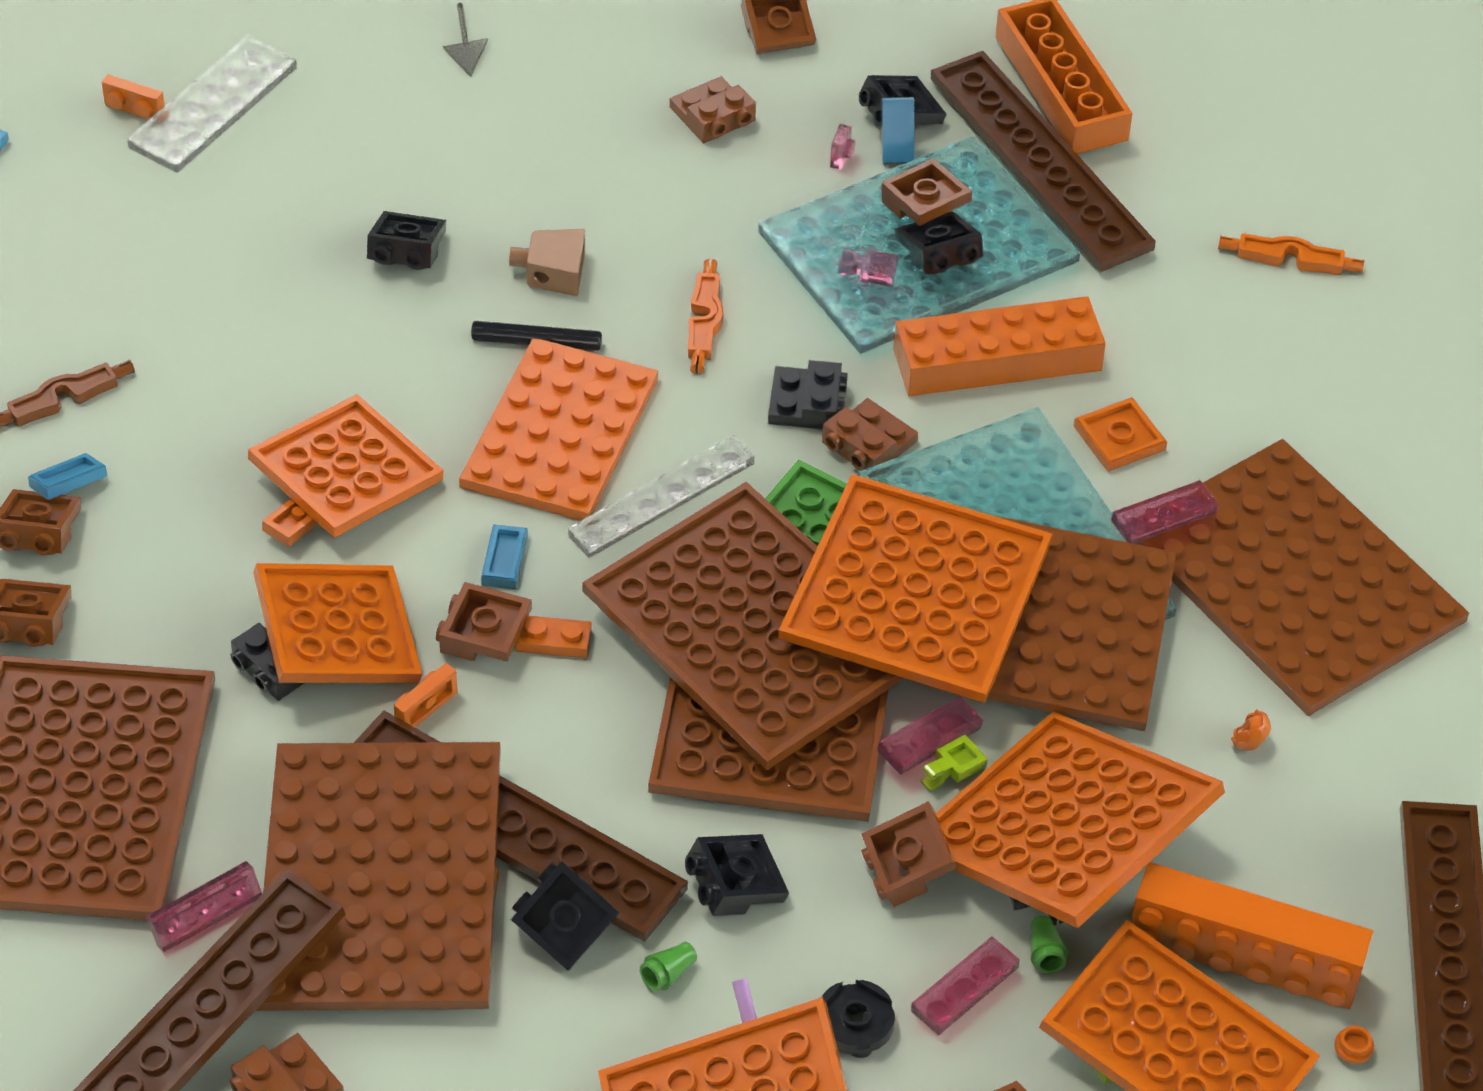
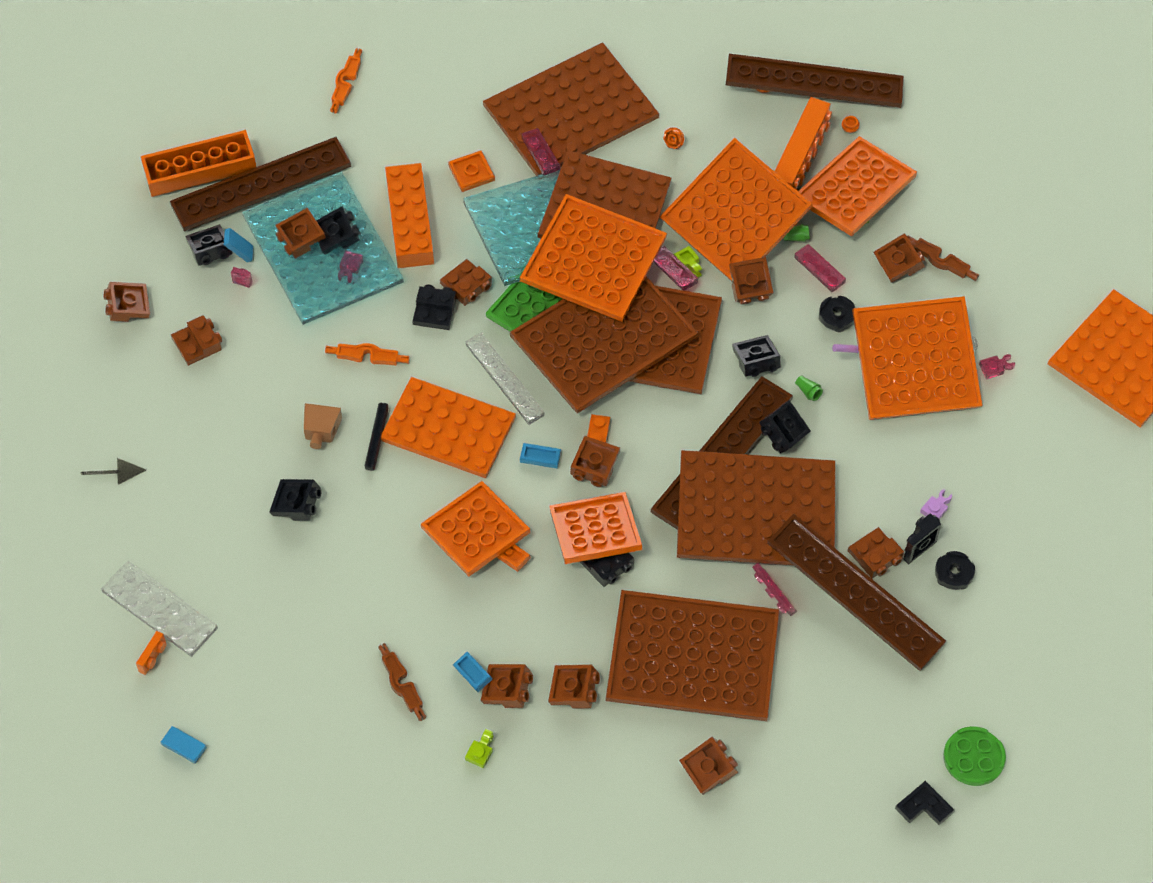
camera: 85 degrees left, 10 degrees up
orange plate [394,663,458,727] -> none

